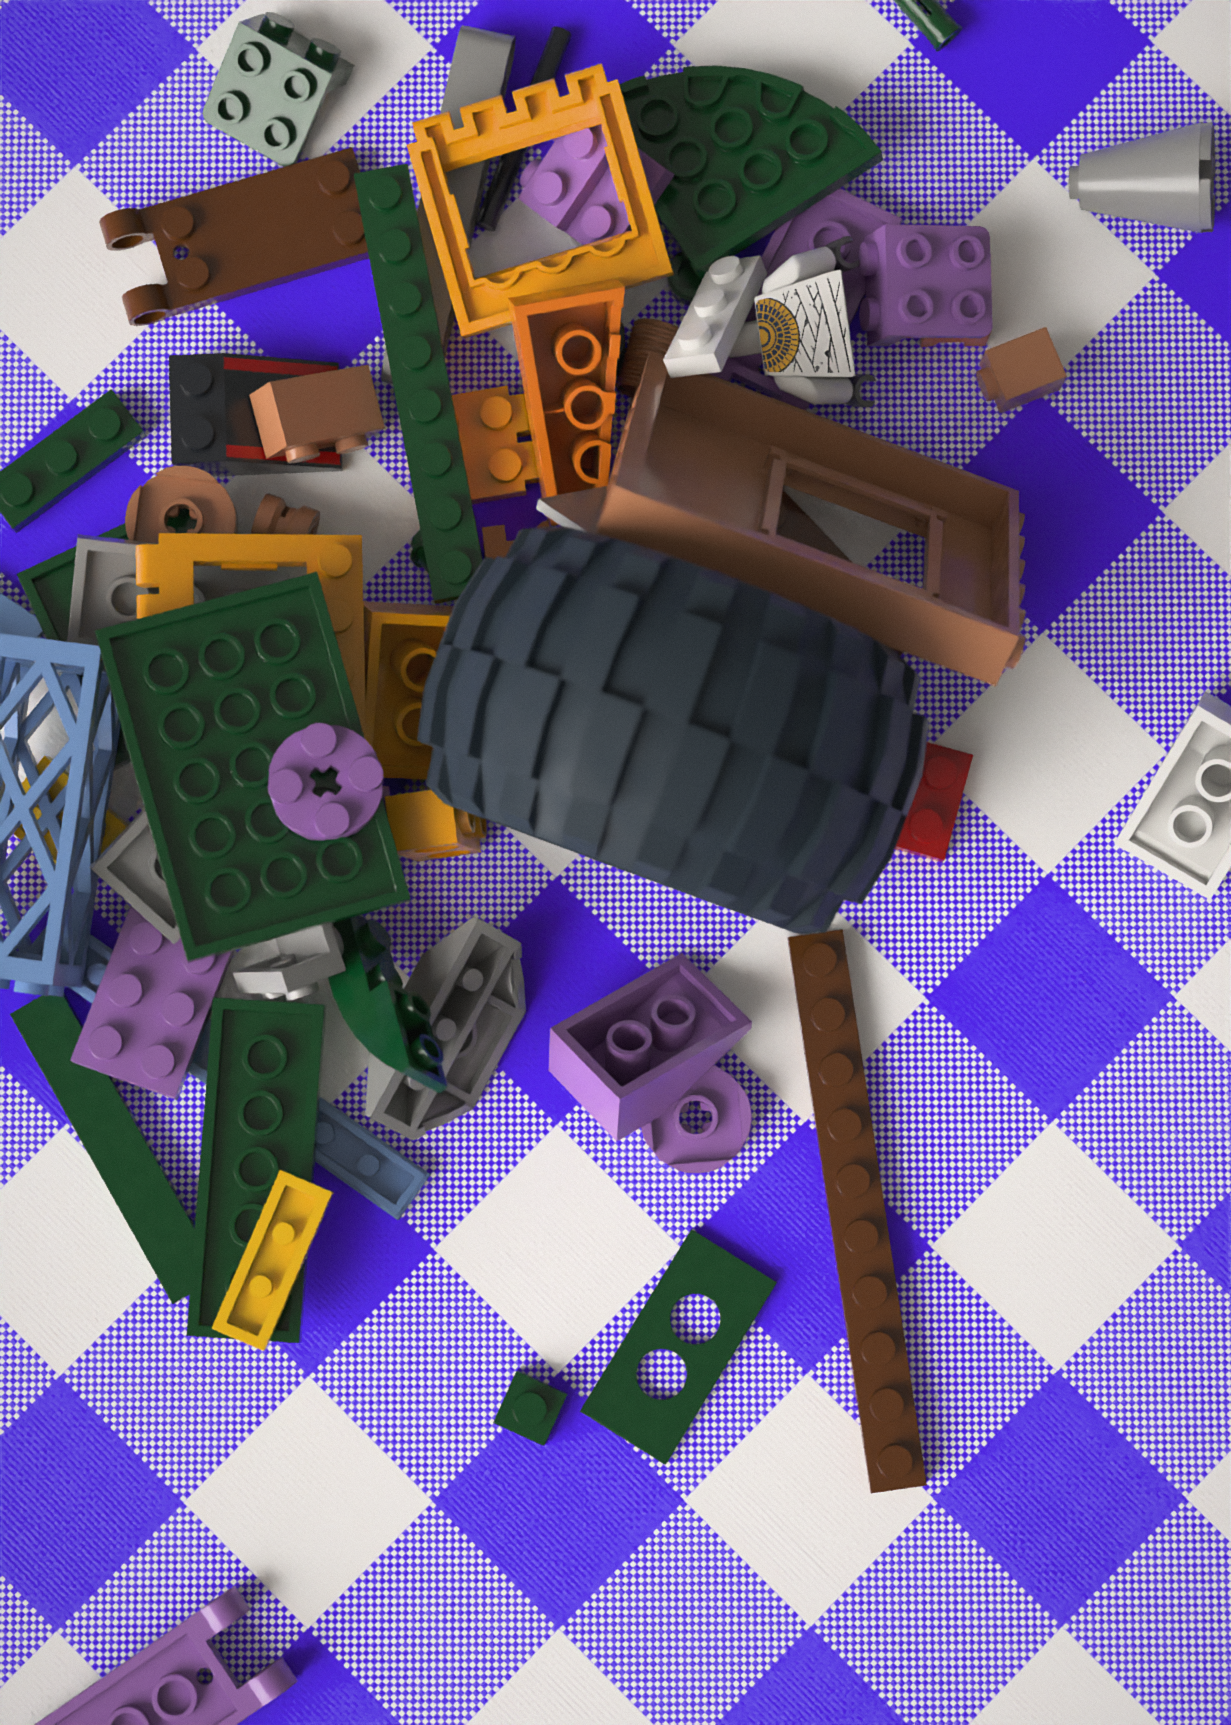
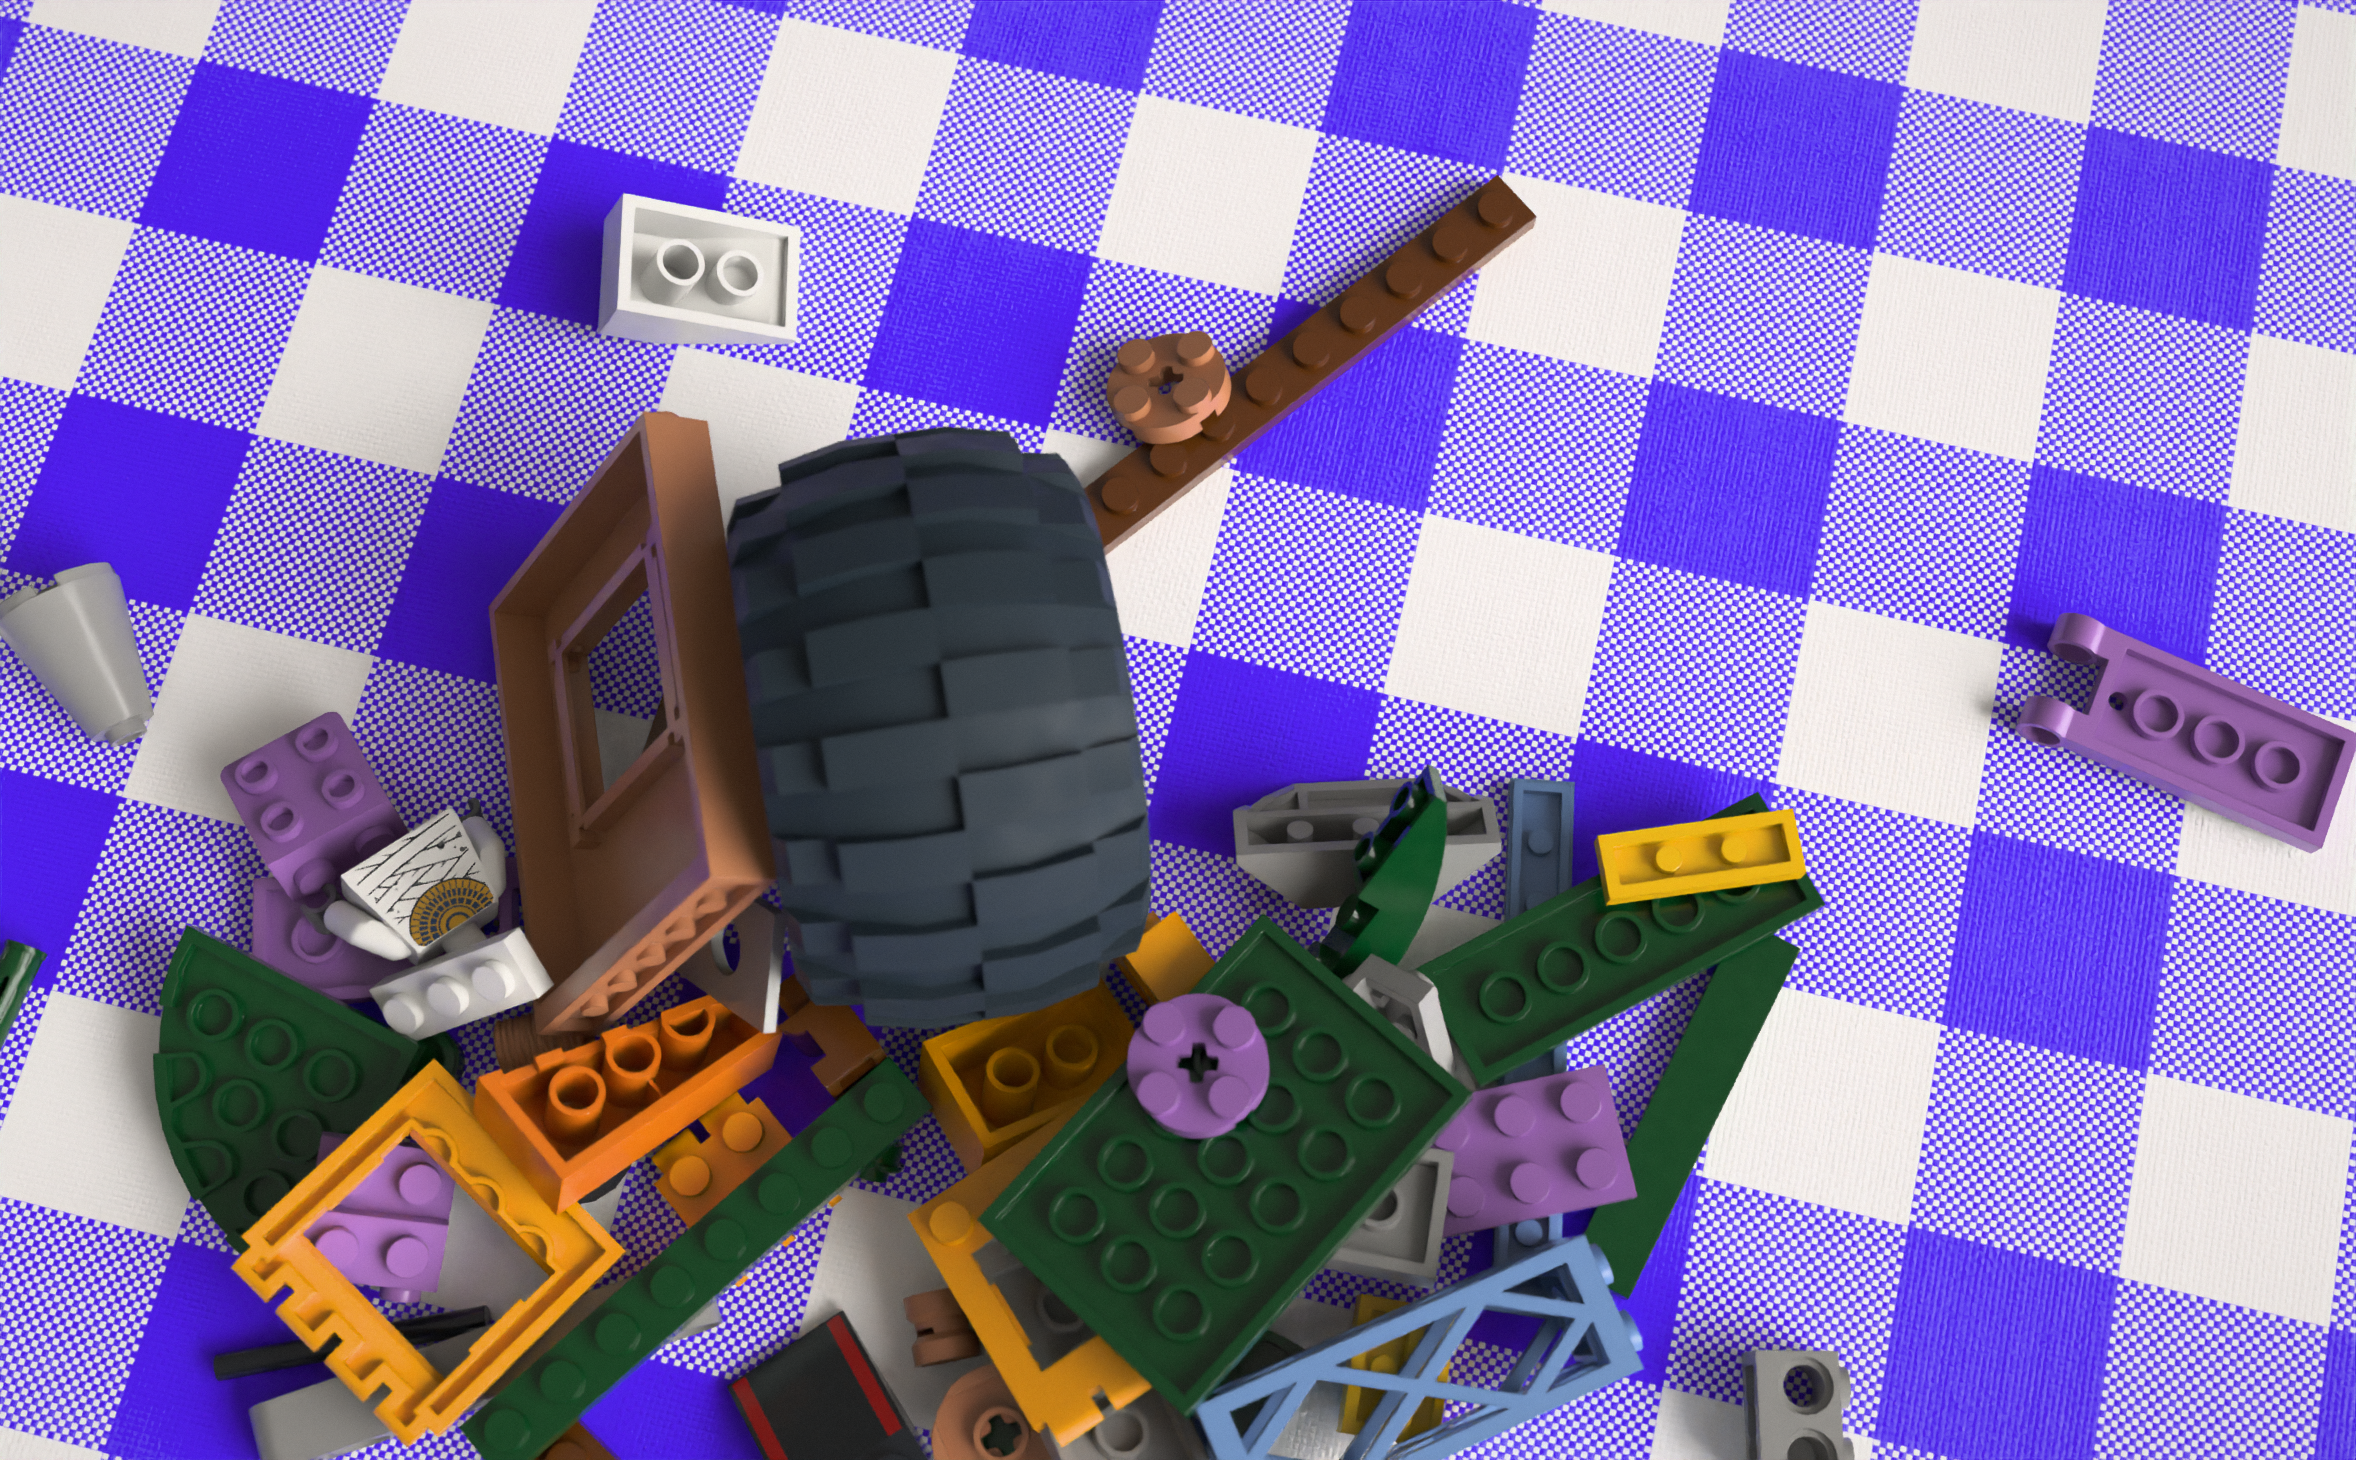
camera: 125 degrees left, 10 degrees down
nougat brick [249,365,385,463] -> none
dark green plate [493,1370,568,1446] -> none
medium lavender slope [548,953,752,1142] -> none
dark green piece [580,1229,777,1465] -> none
medium lavender plate [641,1065,752,1173] -> none
nougat brick [976,327,1067,414] -> none
none -> nougat plate [1106,331,1231,444]

